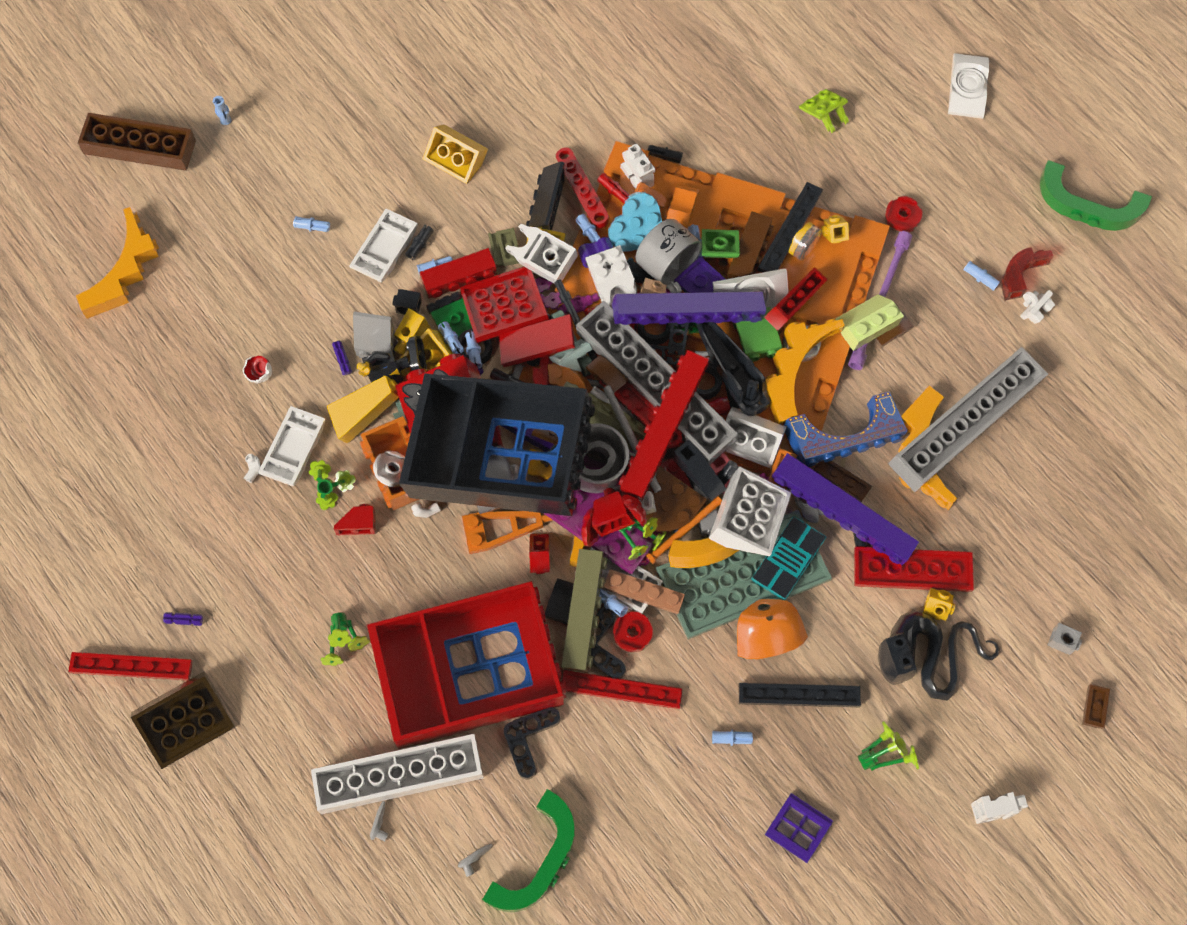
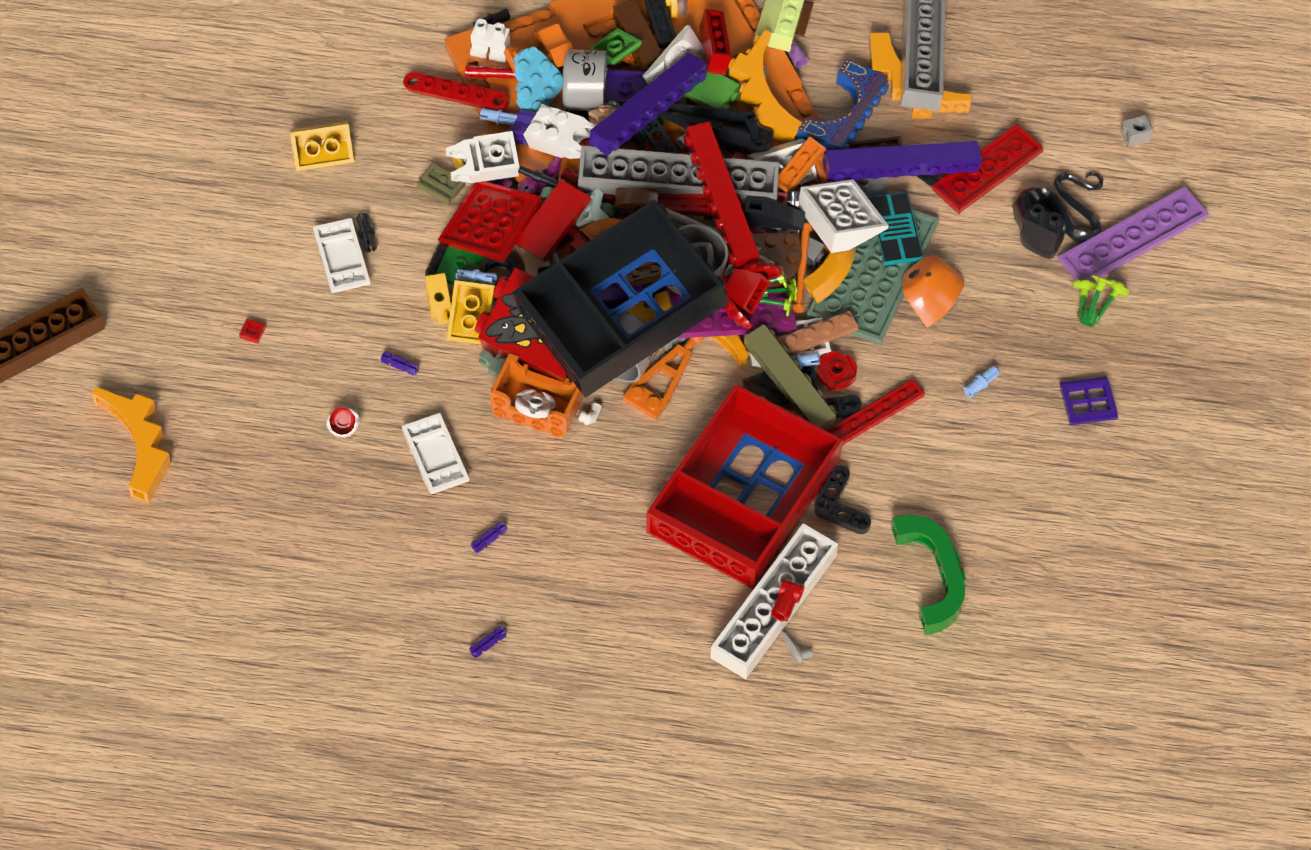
camera: 45 degrees left, 10 degrees down
red plate [68,652,193,681] -> none
dark brown slope [130,671,235,769] -> none
light blue pin [212,96,231,125] -> none
white arm [244,454,261,483] -> none
light blue axle [293,216,330,232] -> none
lime plant [309,460,356,510] -> none
lime plant [320,612,370,666] -> none
yellow slope [327,376,399,443] -> none
red slope [334,504,376,535] -> none
light grey slope [353,312,398,358] -> none
black torso [357,351,410,384] -> none
black brick [392,289,422,315] -> none
black plate [407,335,427,371] -> none
light blue axle [417,256,453,275] -> none
red brick [419,248,497,299] -> none
light grey bar [458,843,493,877] -> none
light blue pin [465,331,482,369] -> none
black slope [526,161,565,231] -> none
red slope [529,534,550,574] -> none
black plate [738,683,861,708] -> none
yellow brick [923,588,956,621] -> none
white hips [971,792,1028,824] -> none
reddish brown plate [1082,684,1110,729] -> none
none -> red tile [239,319,266,344]
none -> dark purple axle [471,521,507,553]
none -> red piece [771,578,805,622]
none -> orange plate [778,137,826,193]
none -> medium lavender plate [1058,186,1209,282]

